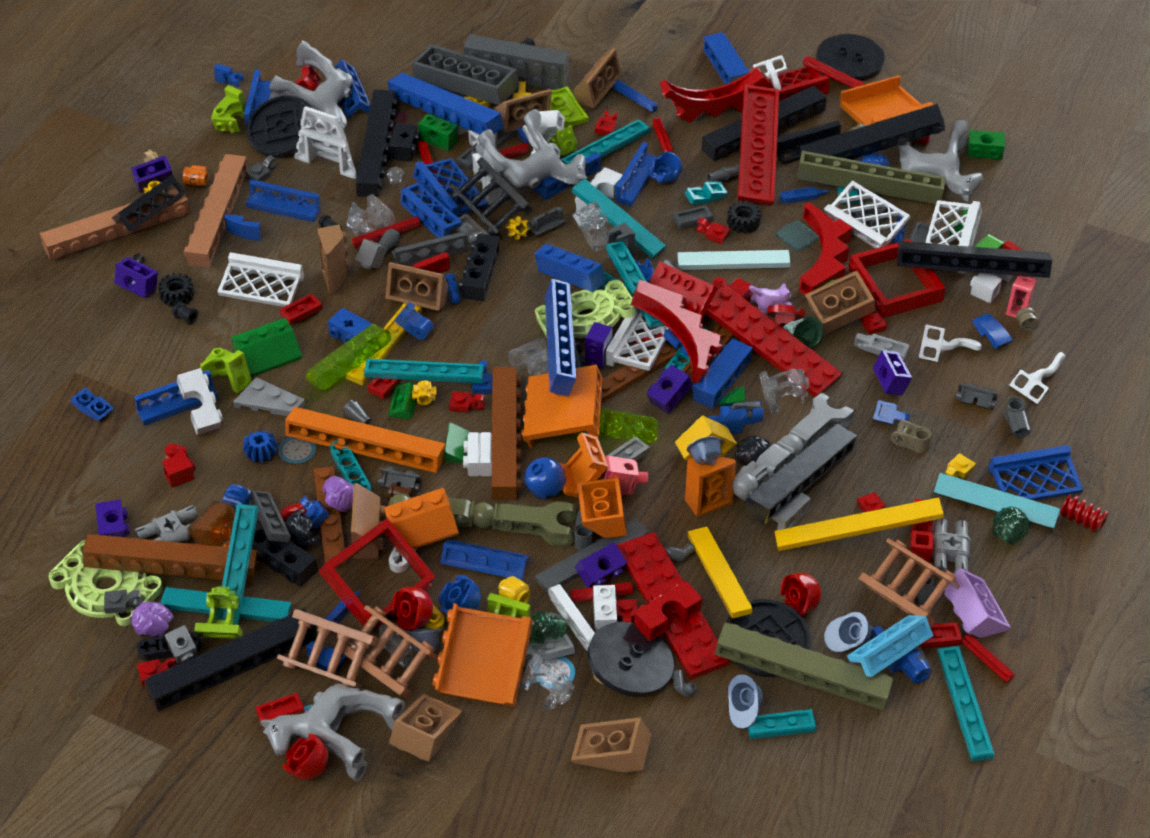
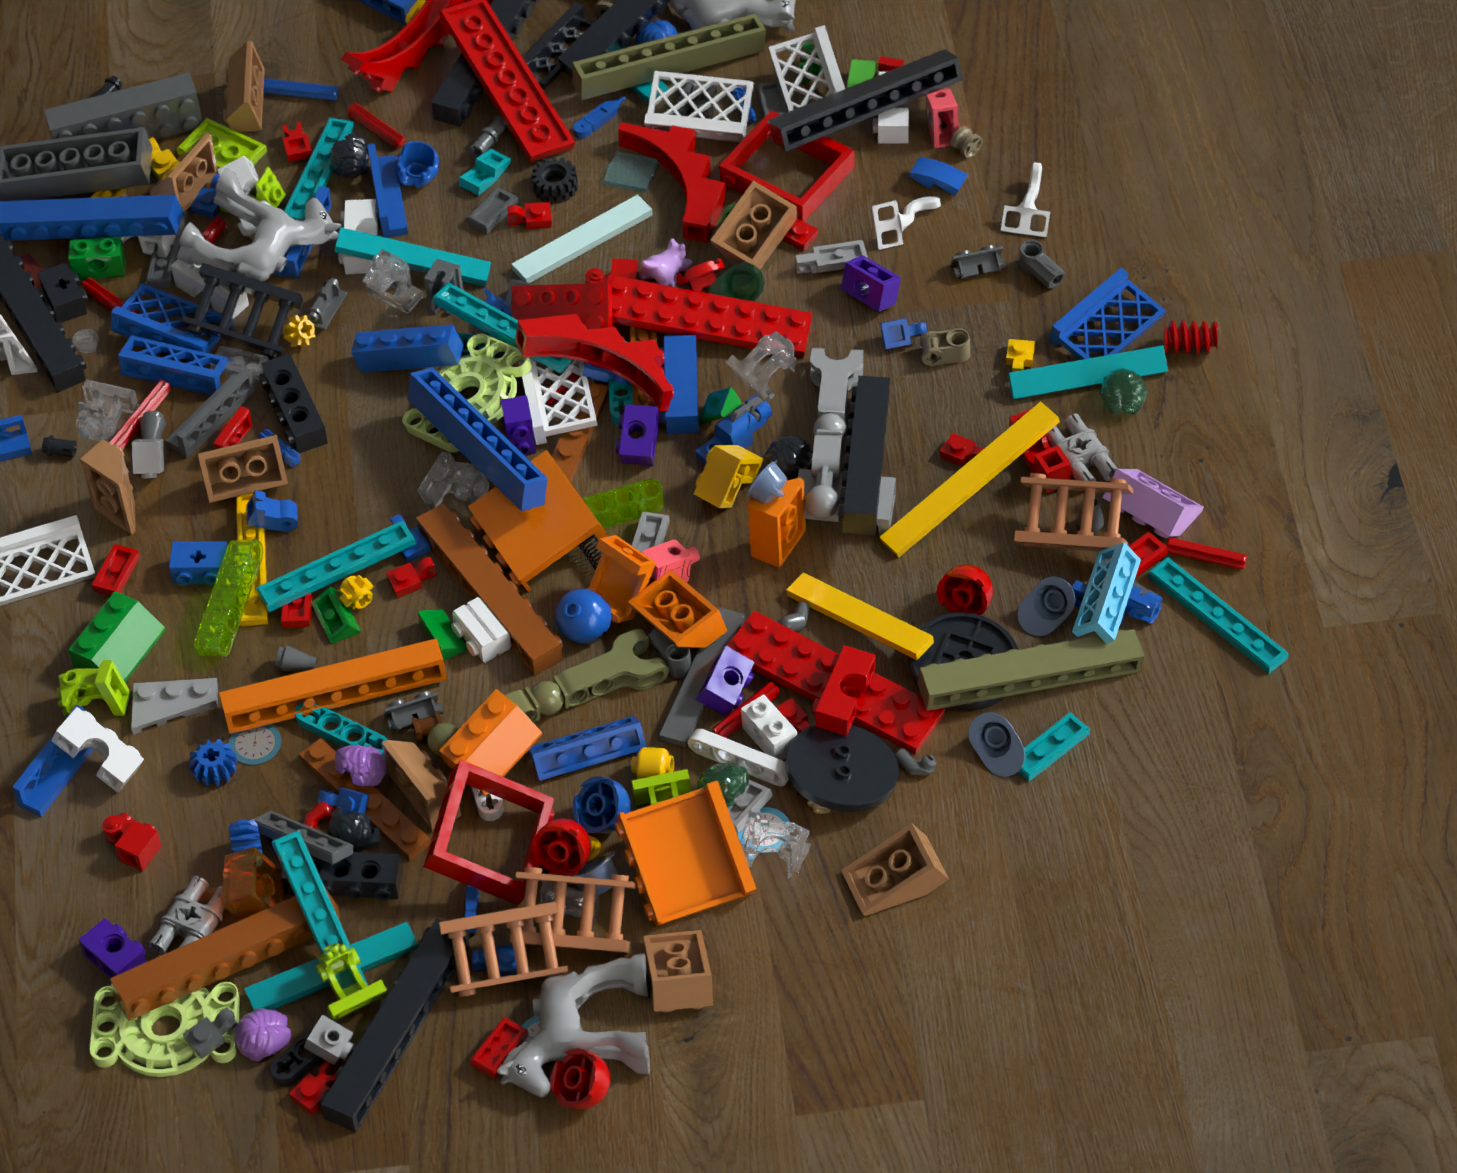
camera: 30 degrees left, 5 degrees up
none -> black hair [330,134,369,178]

